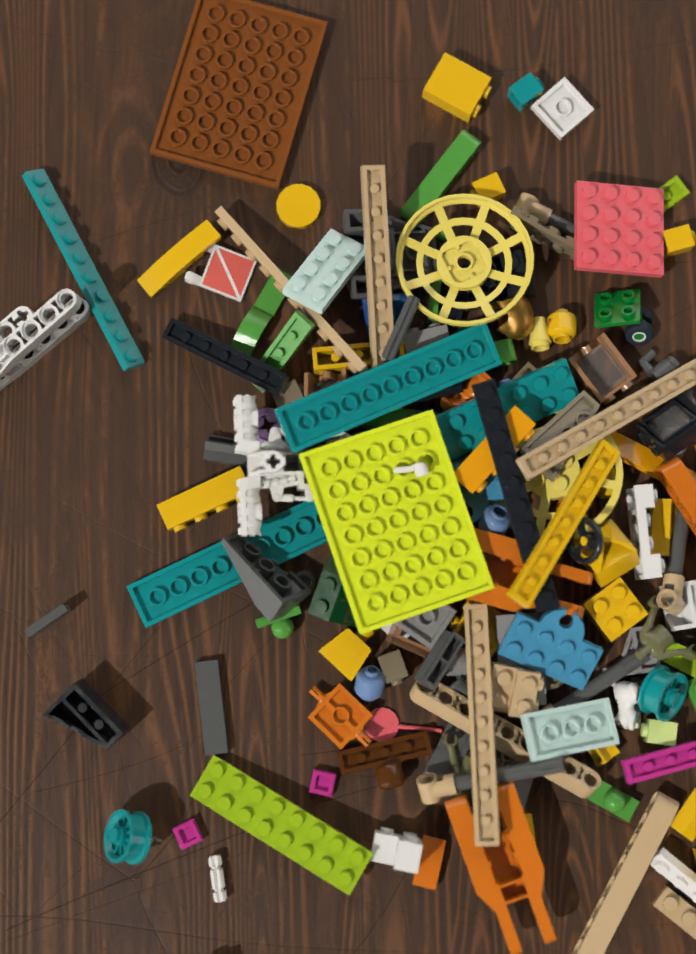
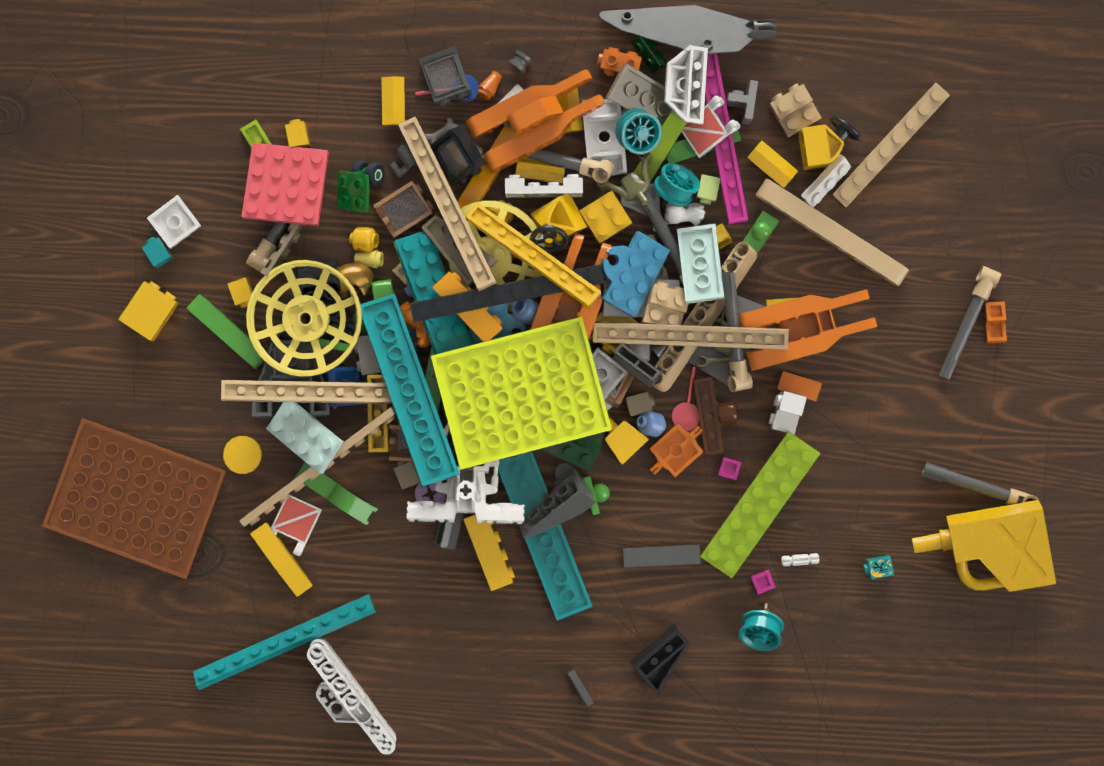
camera: 85 degrees left, 5 degrees up
black plate [162,318,290,397] -> none
bright green plate [252,310,316,393] -> none
dark grey axle [382,295,420,361] -> none
white hand [394,462,429,478] -> none

